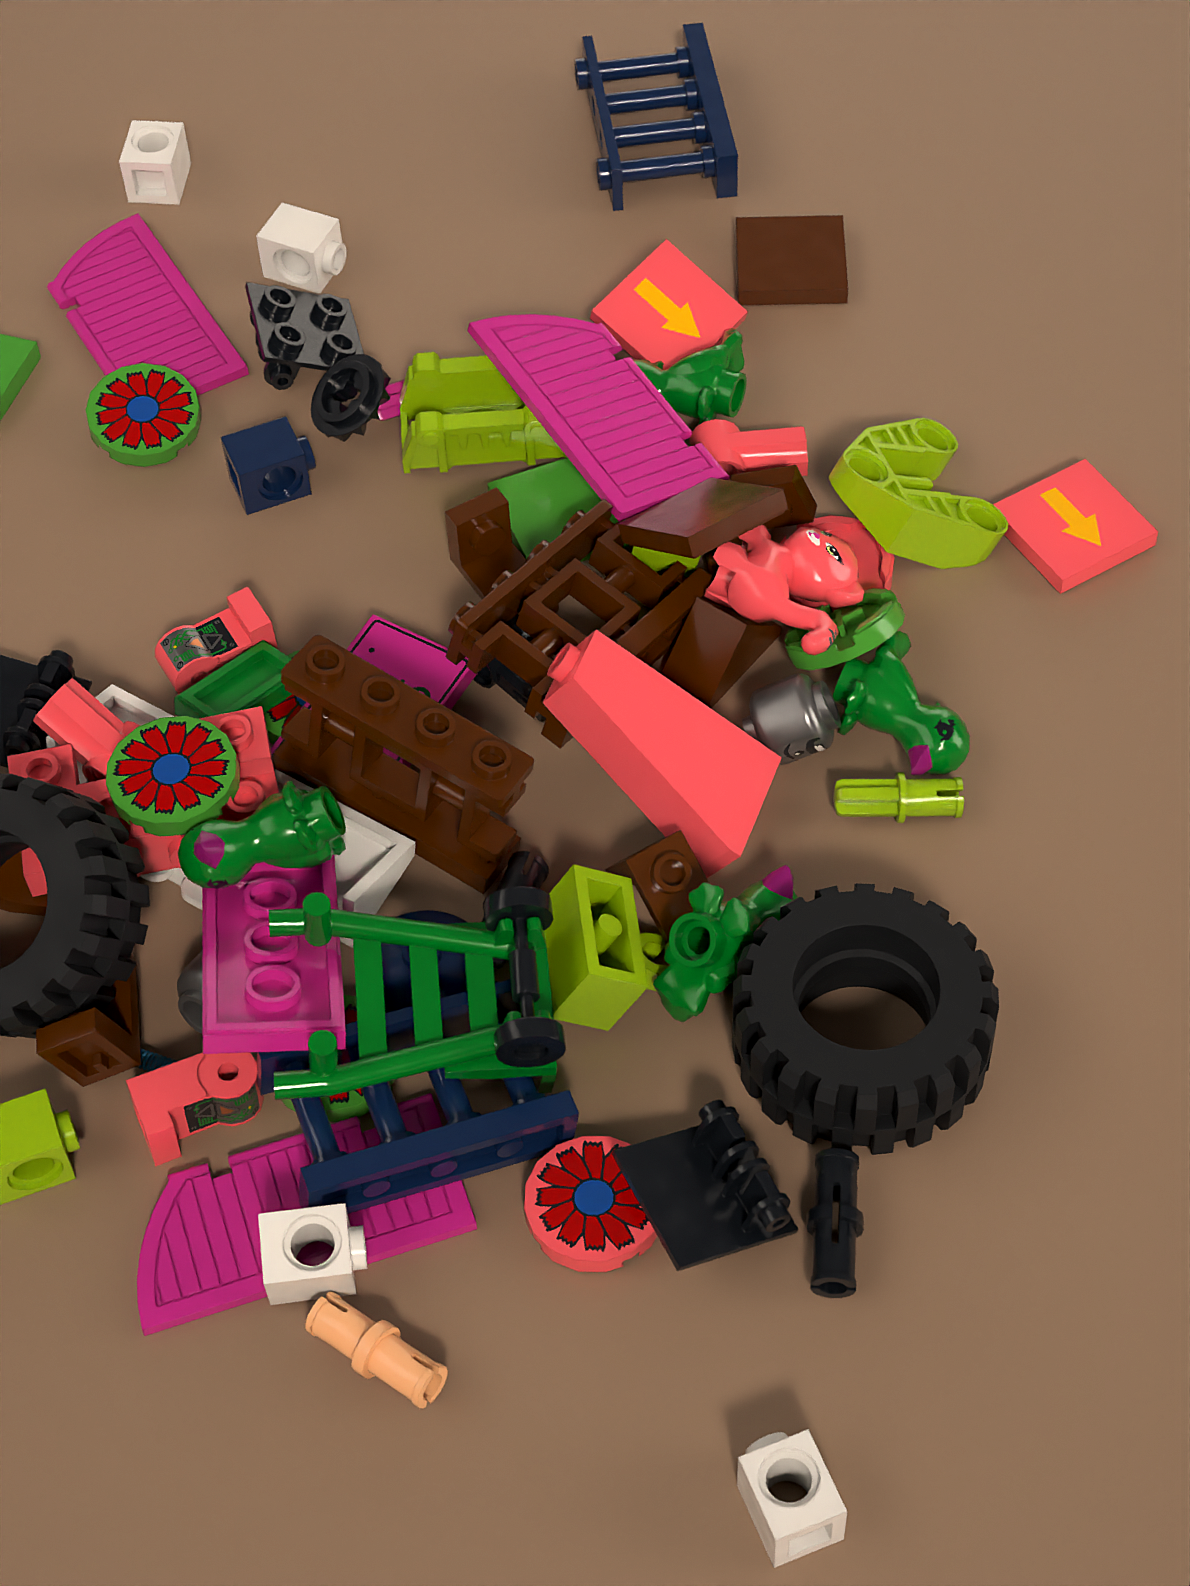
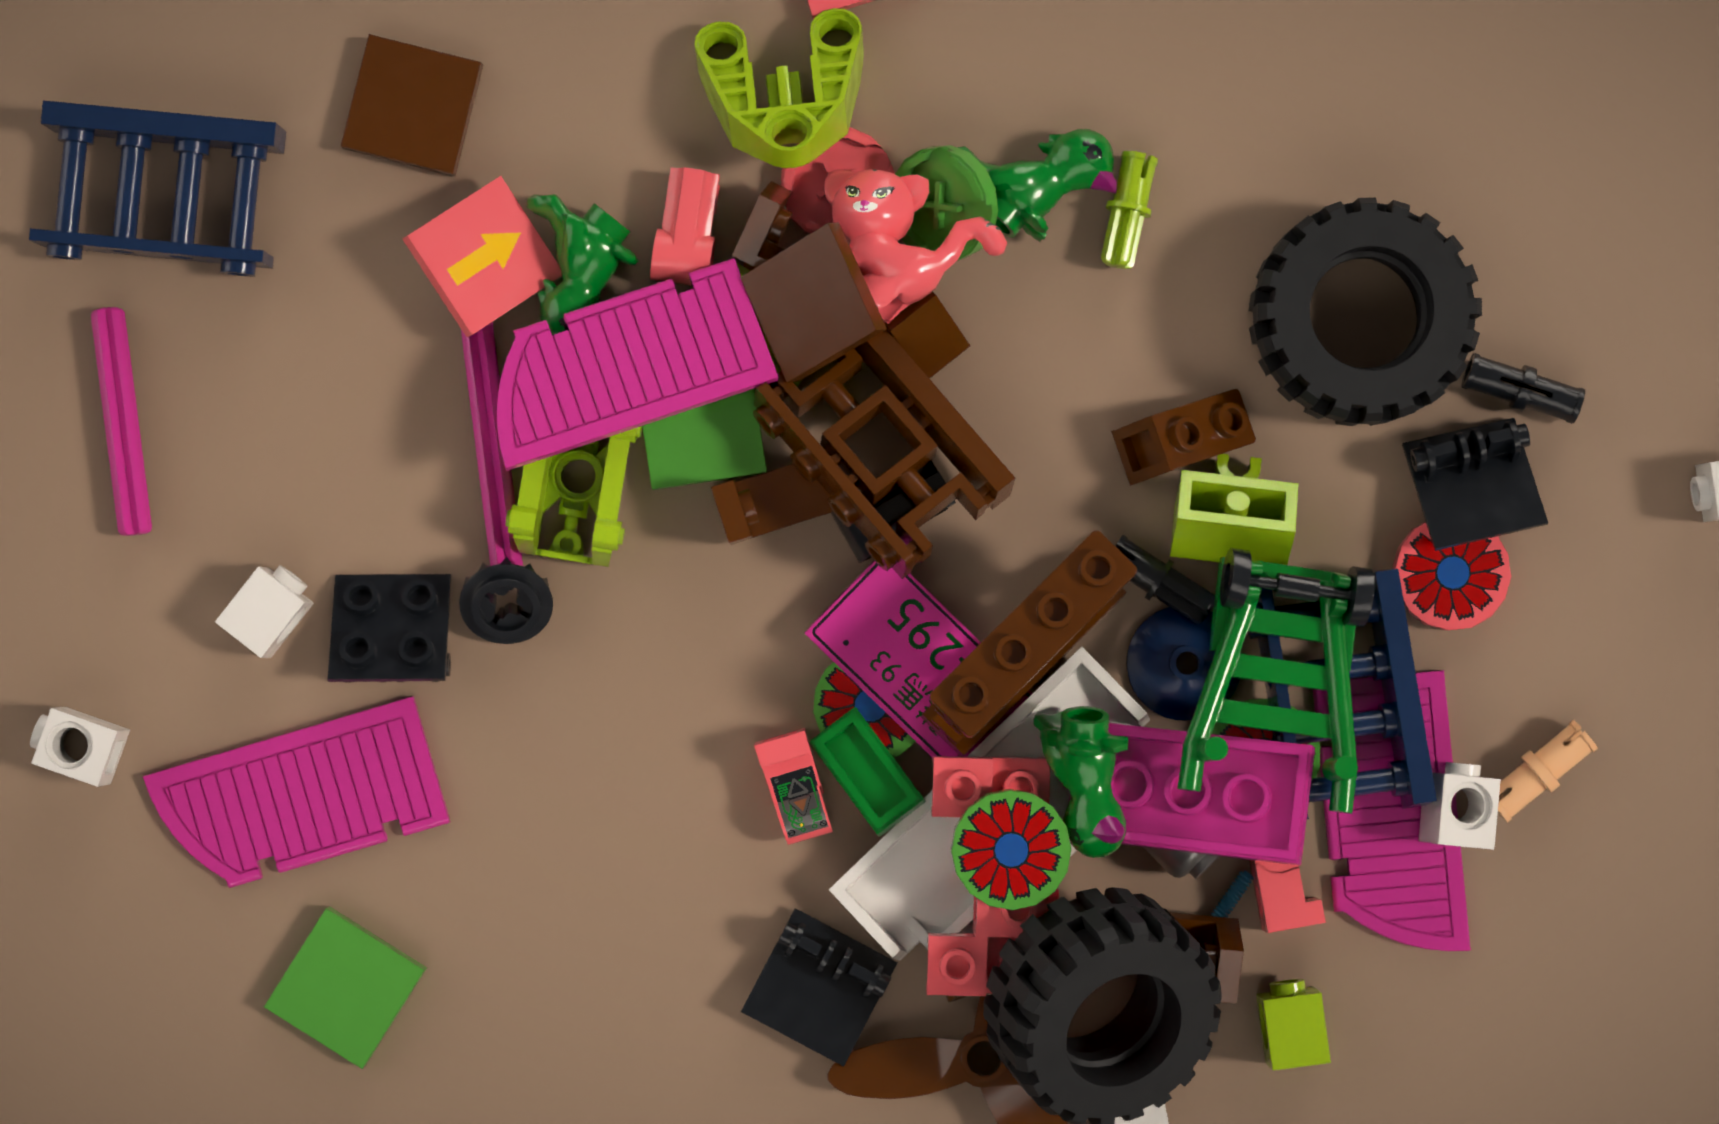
camera: 85 degrees left, 35 degrees up
coral piece [33,678,140,782] -> none
tile [86,363,201,467] -> none
dark blue brick [221,416,316,515] -> none
coral slope [543,629,782,878] -> none
green animal [653,865,798,1022] -> none
flat silver head [742,674,841,765] -> none
none -> dark pink axle [91,307,152,536]

